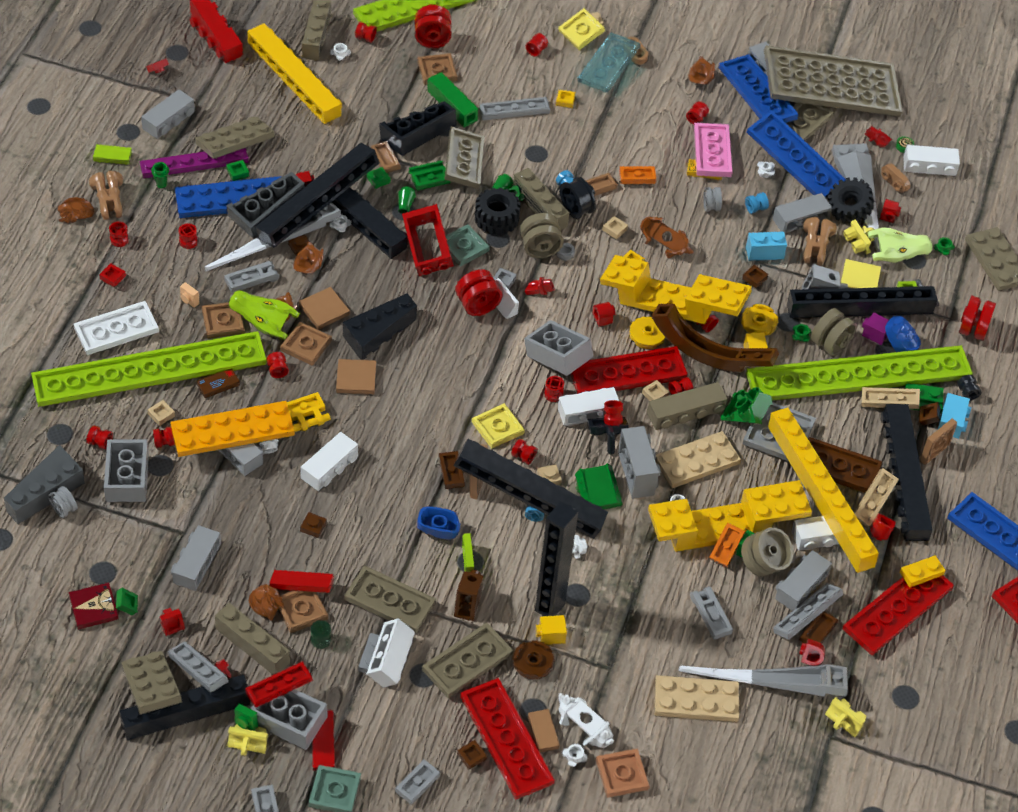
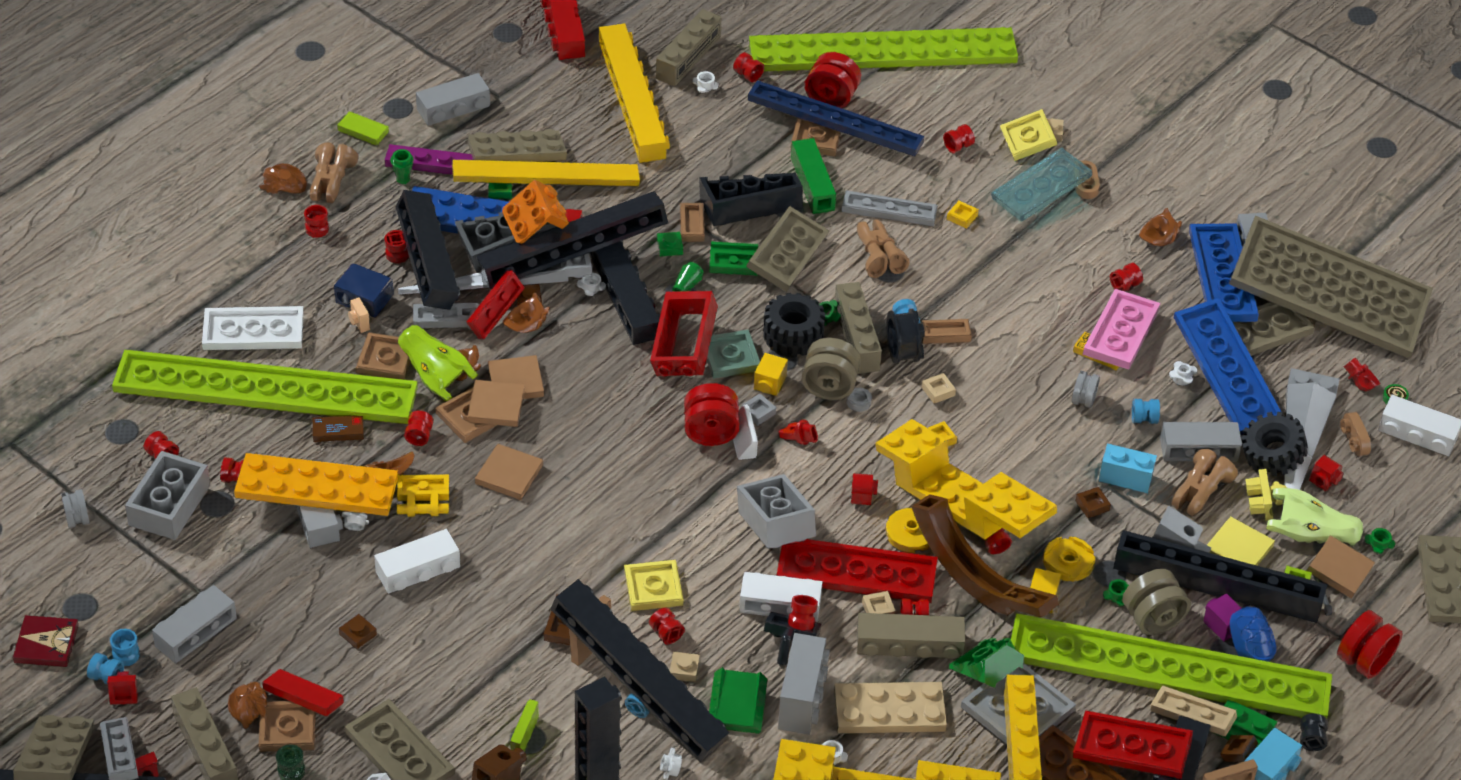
camera: 25 degrees right, 5 degrees down
dark grey wedge [4,445,85,524] -> none
red plate [99,263,126,287] -> none
green plate [116,588,138,616] -> none
red plate [146,59,169,74] -> none
tan plate [147,400,175,426] -> none
black wedge [343,293,417,360] -> none
blue piece [417,506,460,540] -> none
green cone [492,174,513,190] -> none
red wheel [544,376,564,402] -> none
orange plate [619,166,656,184] -> none
dark orange piece [640,216,694,259] -> none
none -> dark azure wheel [87,653,124,685]
none -> dark azure wheel [110,629,140,666]
none -> dark blue piece [334,264,394,318]
none -> dark orange hat [365,451,415,475]
none -> black brick [395,190,460,310]
none -> yellow tile [452,160,640,186]
none -> red tile [466,270,525,340]
none -> medium nougat tile [468,380,525,427]
none -> orange bracket [502,180,569,244]
none -> dark blue plate [748,80,924,157]
none -> yellow brick [754,353,788,396]
none -> medium nougat piece [857,219,910,278]
none -> red tile [1073,710,1193,779]
none -> medium nougat tile [1307,535,1375,599]

